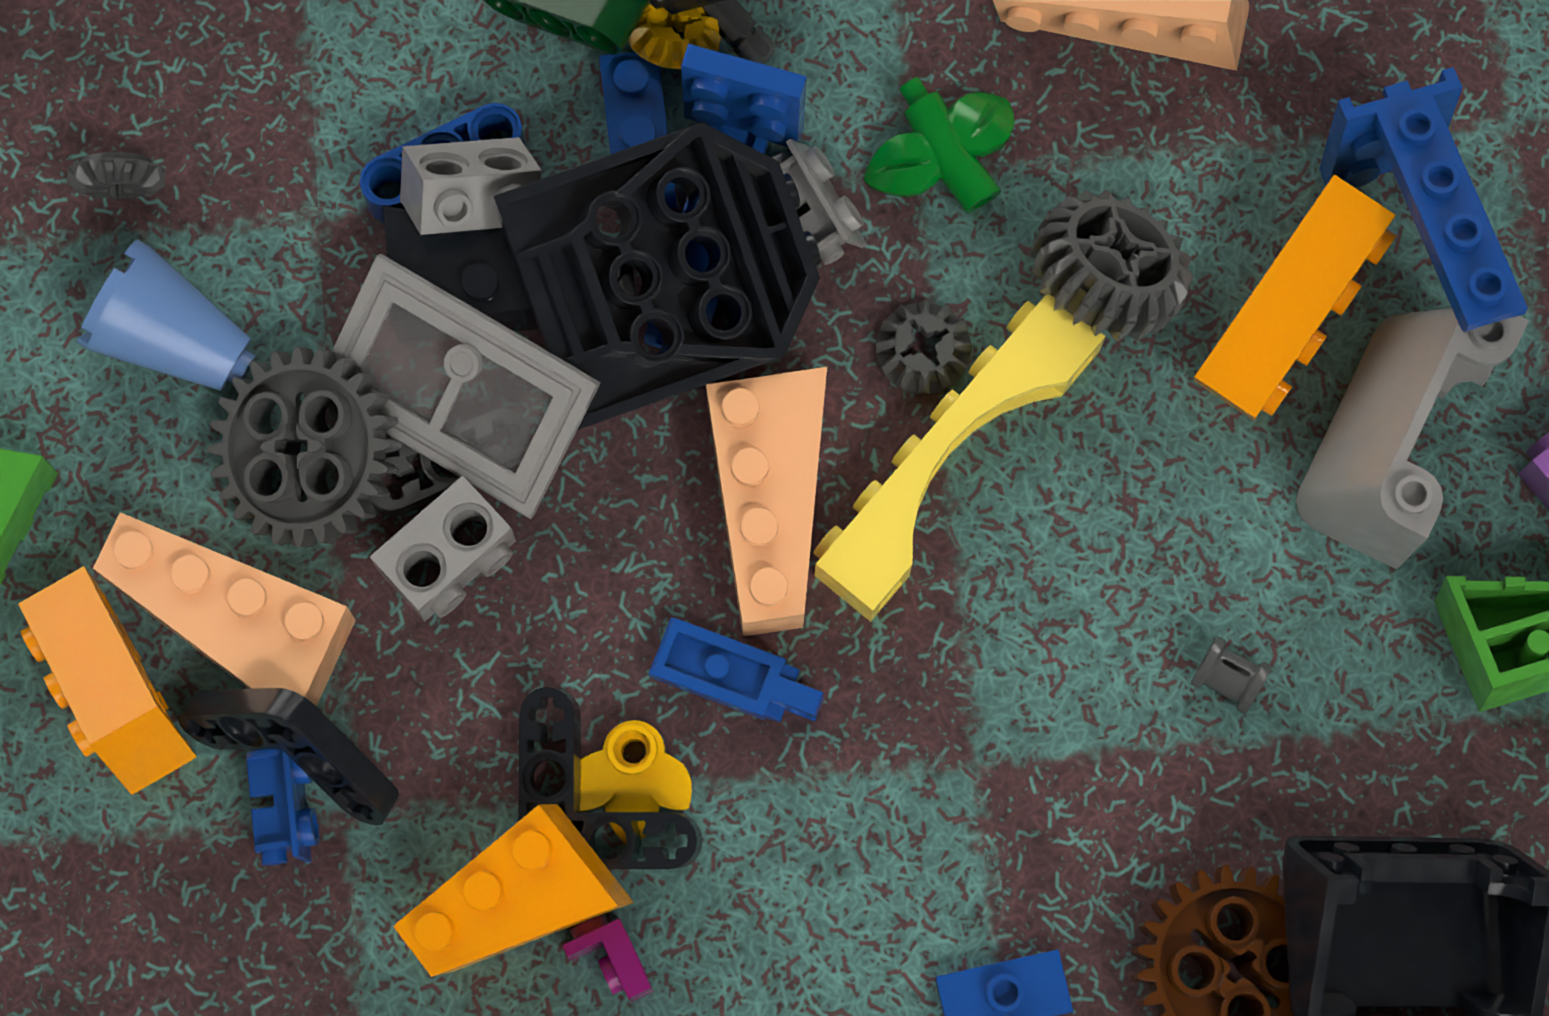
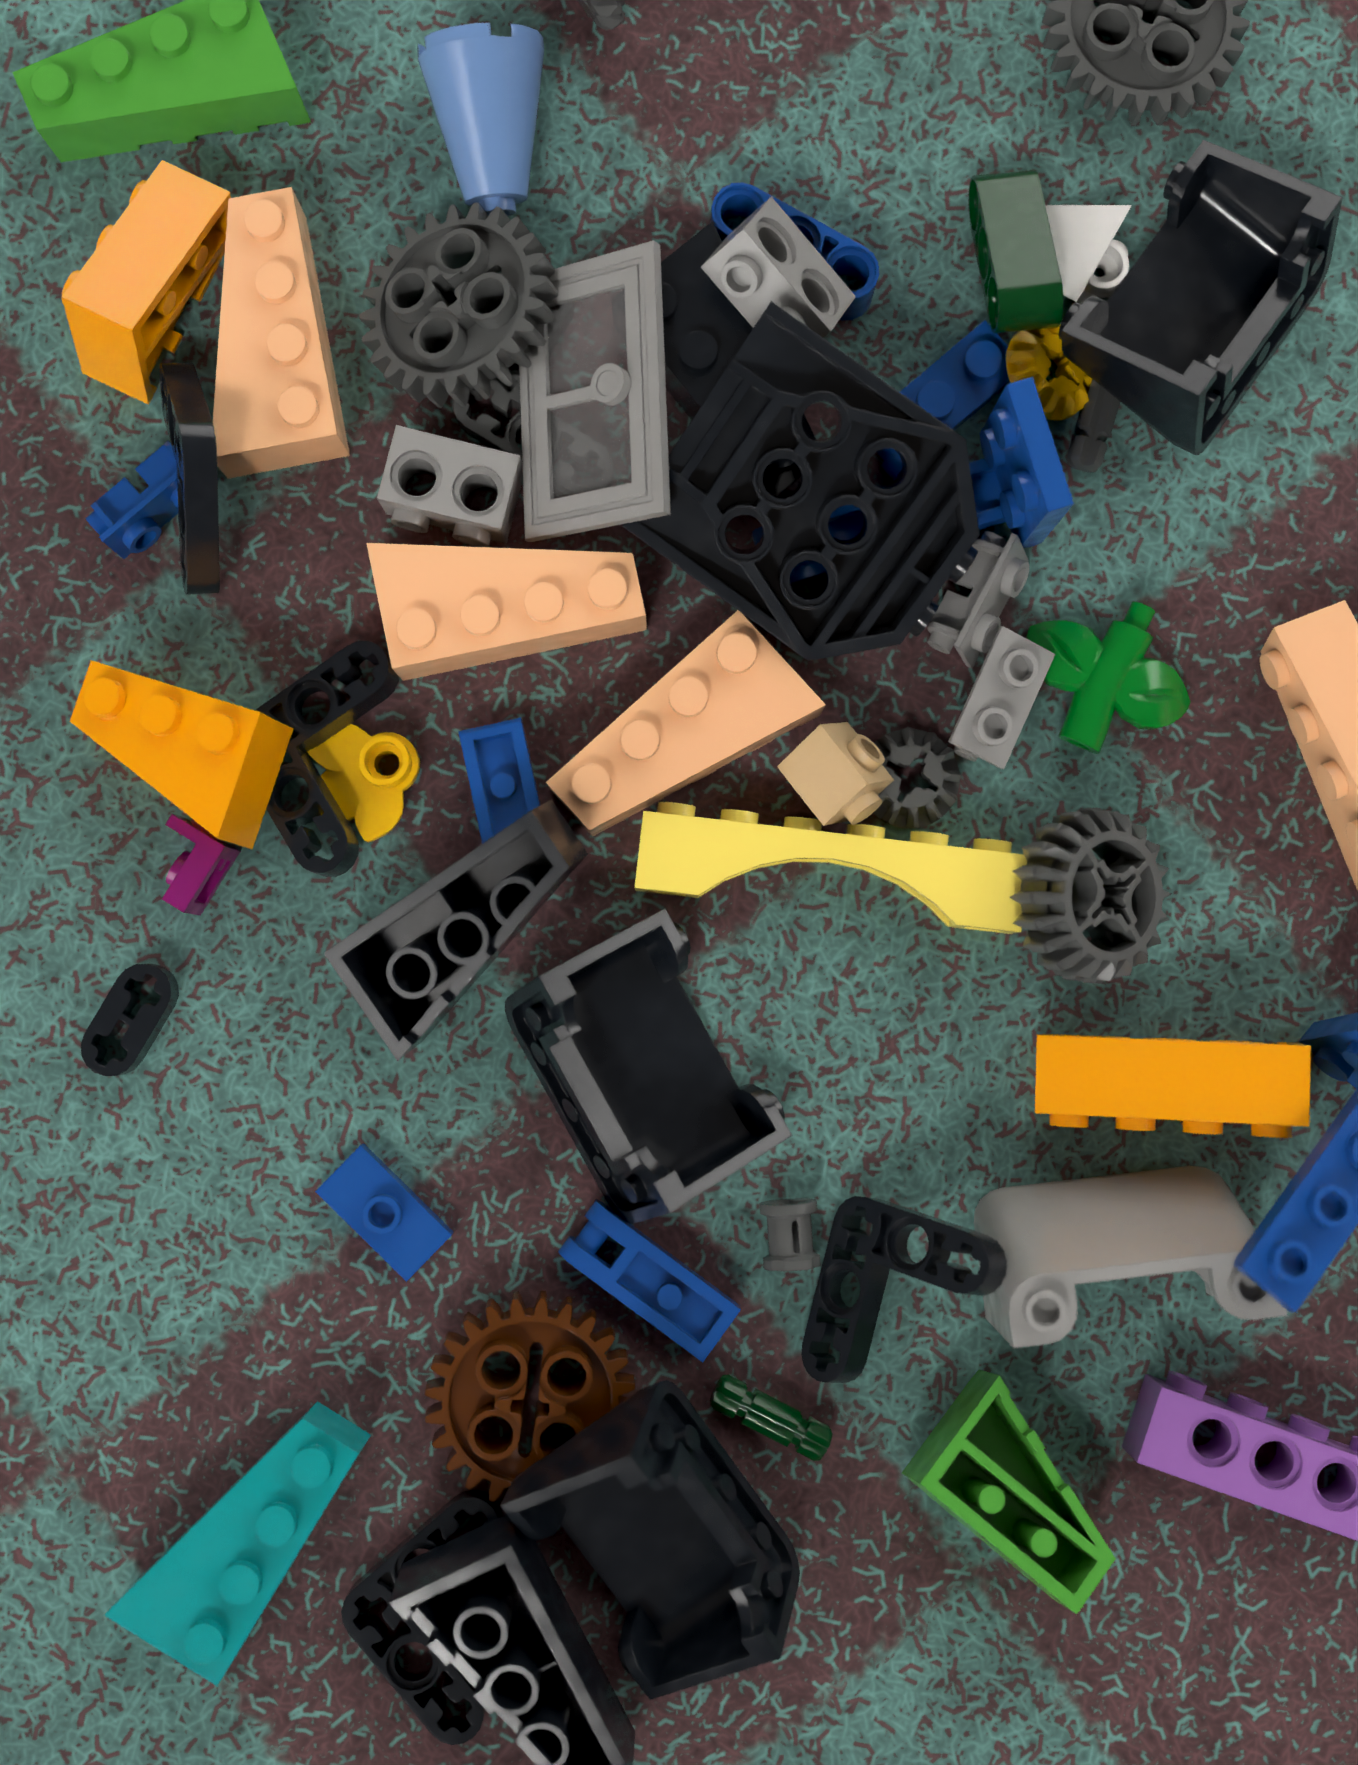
camera: 55 degrees right, 10 degrees up
none -> black wedge [324,800,588,1061]
none -> light nougat wedge [366,543,647,681]
none -> black windscreen [505,909,792,1224]
none -> blue plate [558,1199,741,1362]
none -> dark green axle [710,1374,833,1461]
none -> tan brick [777,722,894,826]
none -> black beam [801,1196,1007,1383]
none -> light grey hinge [948,626,1055,769]

